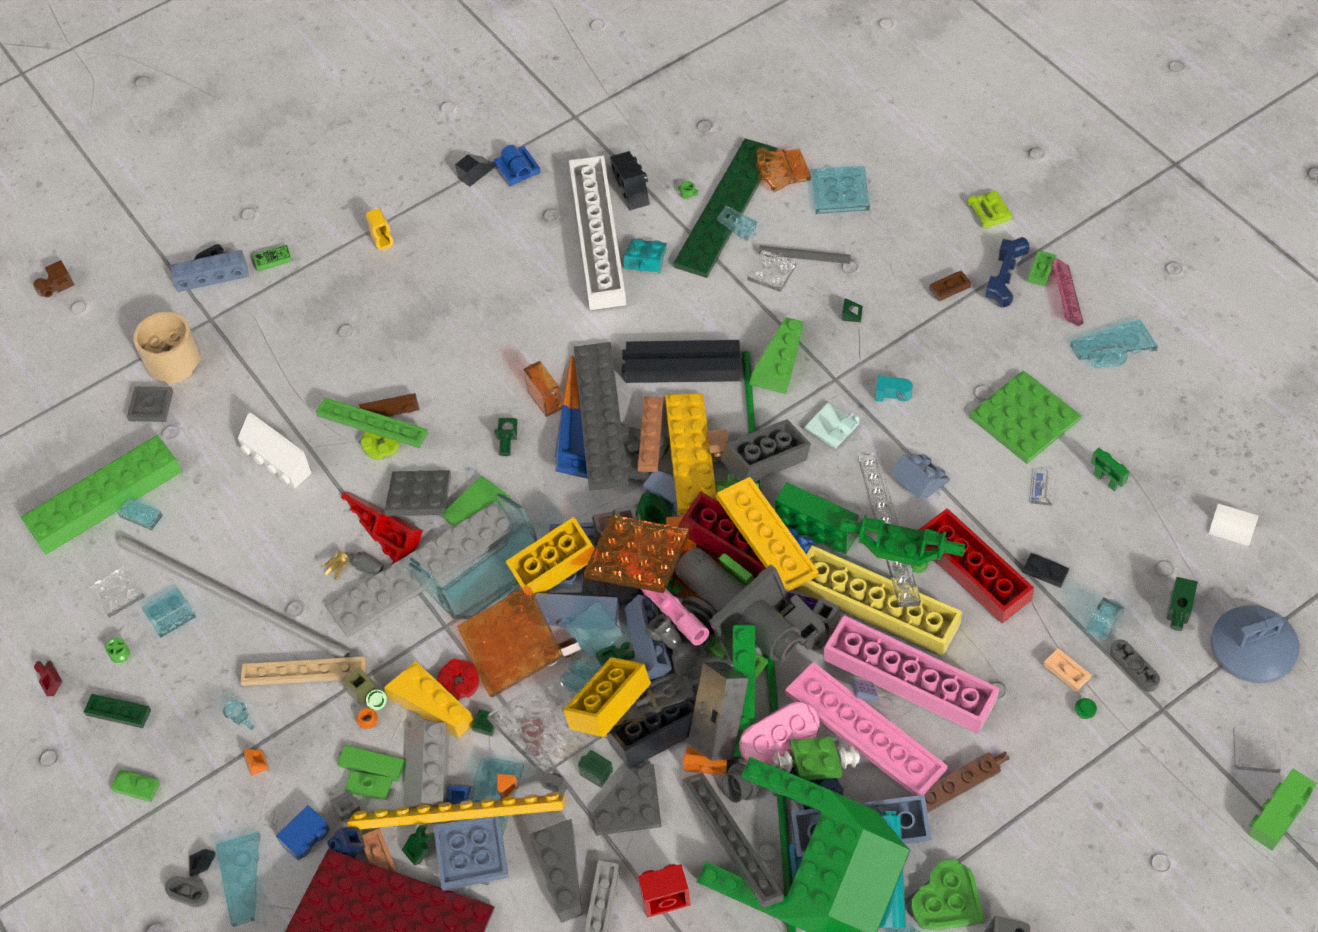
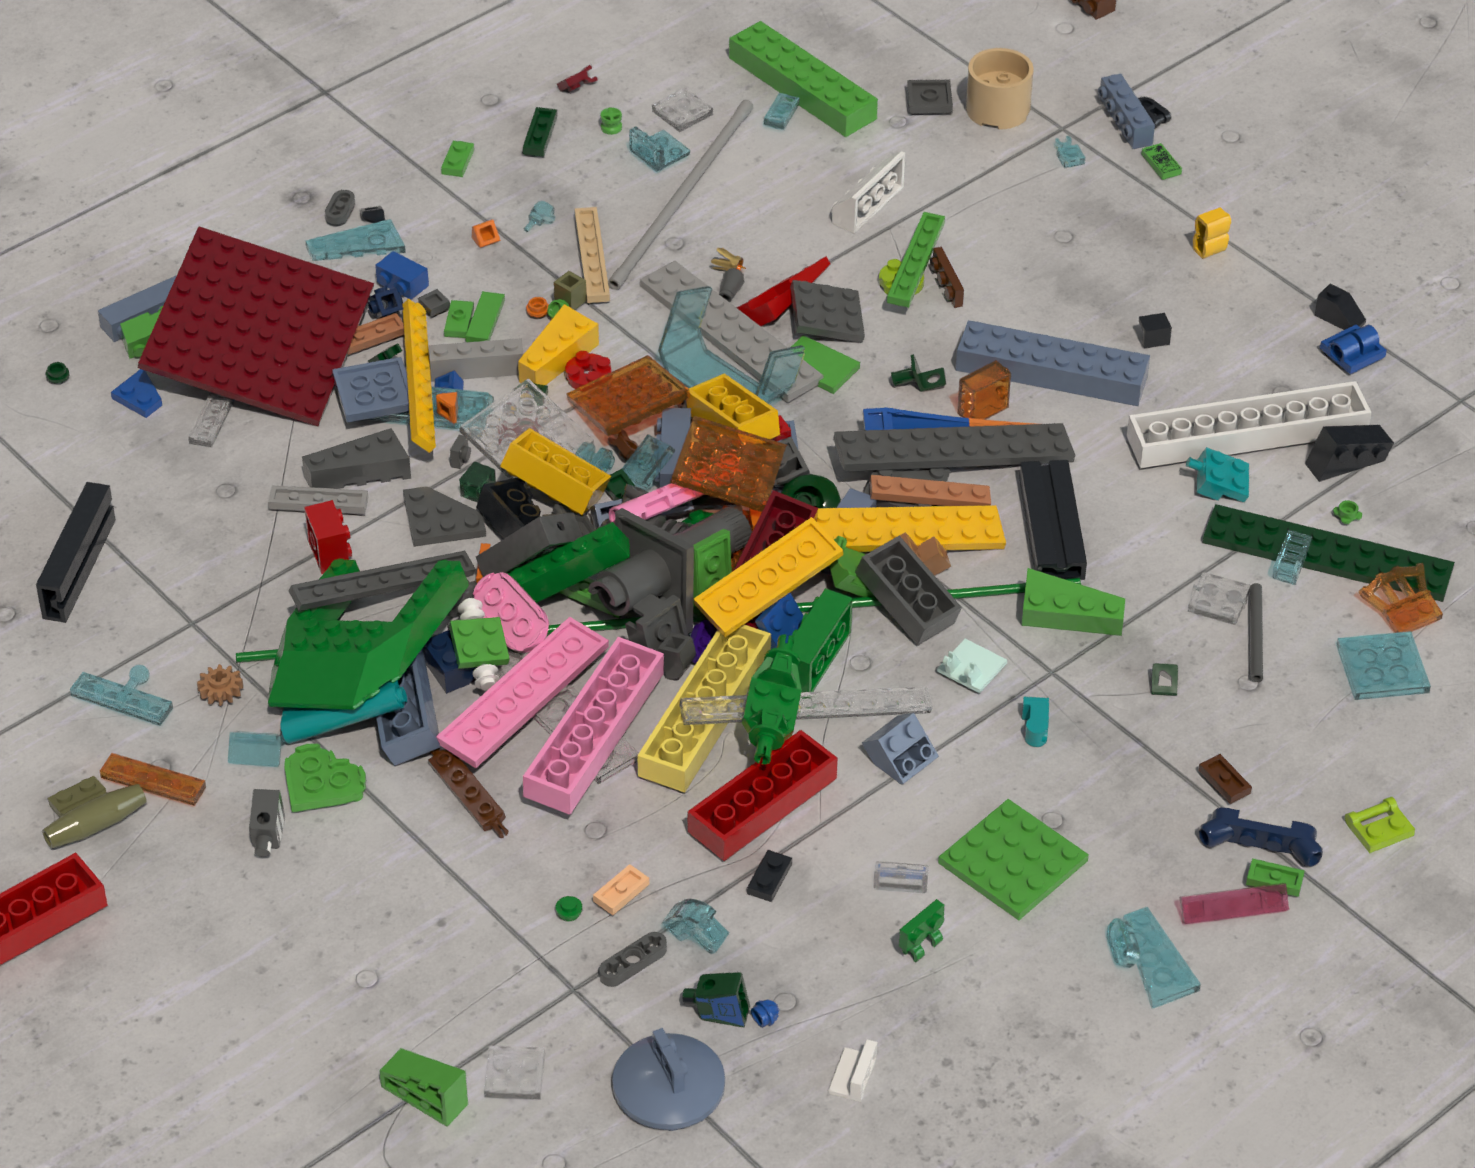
camera: 80 degrees right, 10 degrees down
sand blue tile [851,678,878,702] -> none
none -> blue plate [751,999,779,1028]
none -> sand blue brick [956,320,1150,406]
none -> clear light blue plate [1055,136,1085,168]
none -> black panel [1139,313,1172,349]

